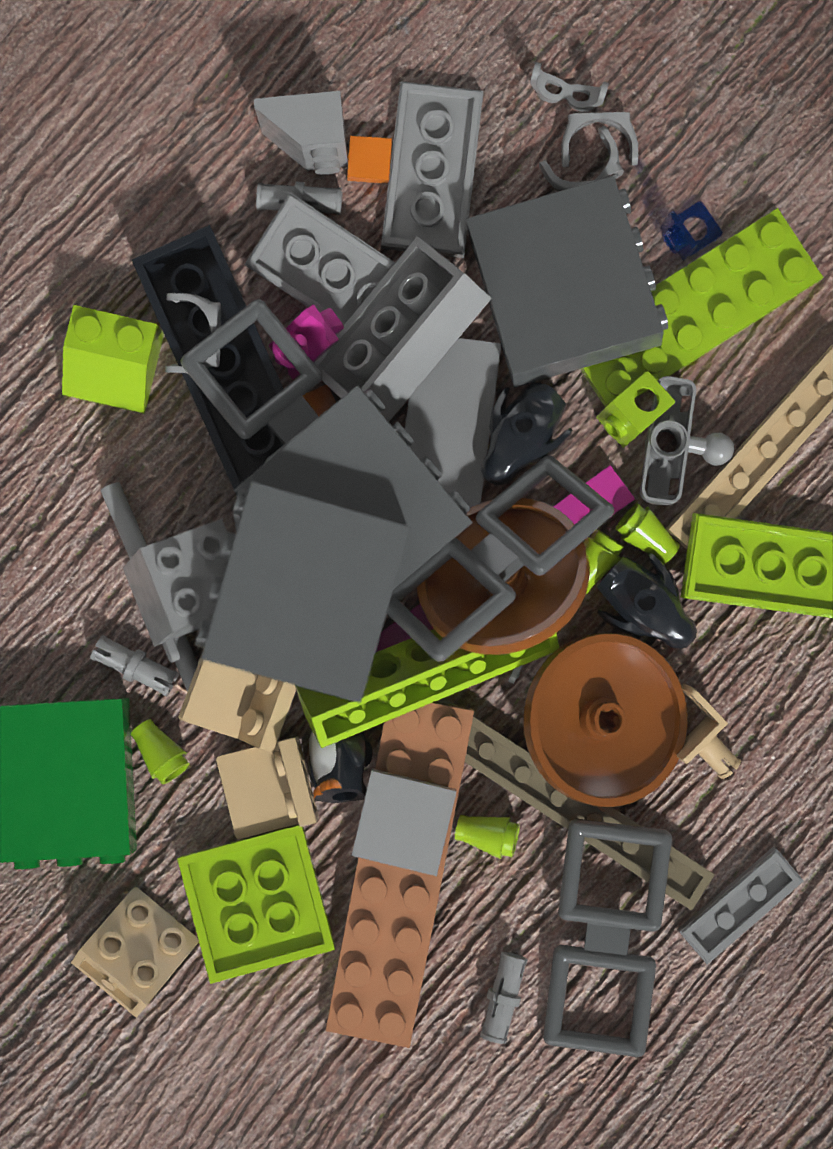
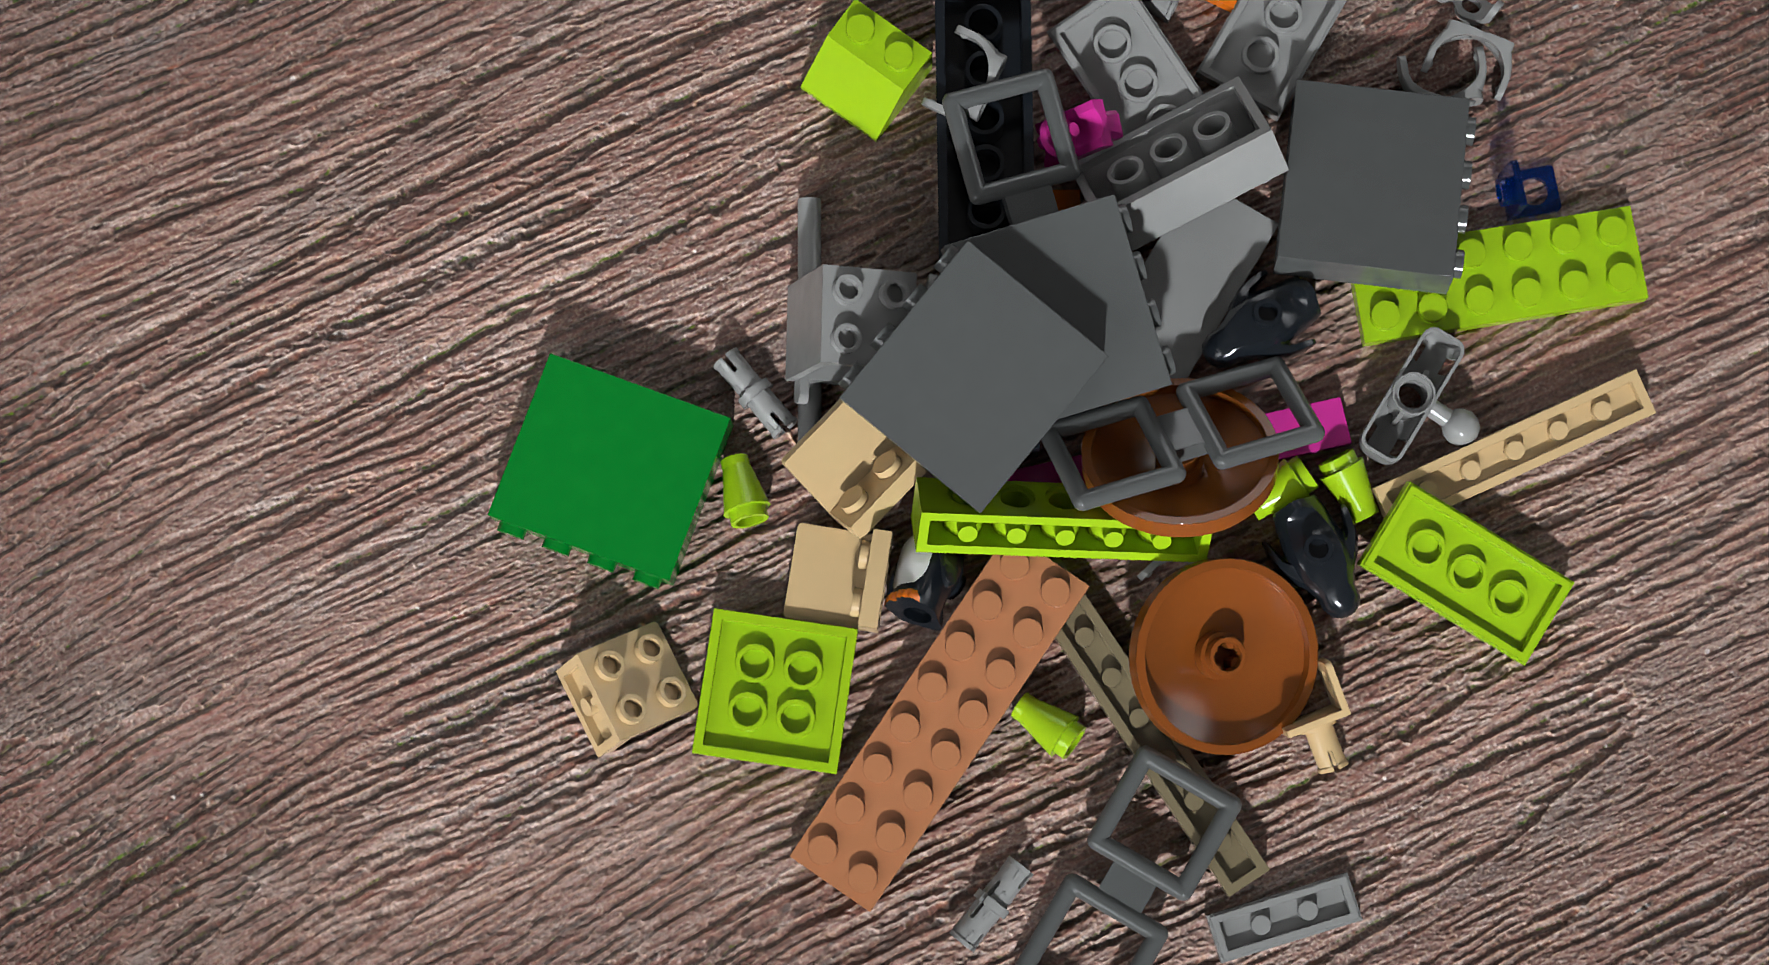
camera: 30 degrees right, 5 degrees down
light grey tile [351,769,457,876] -> none
lime bracket [596,371,675,448] -> none

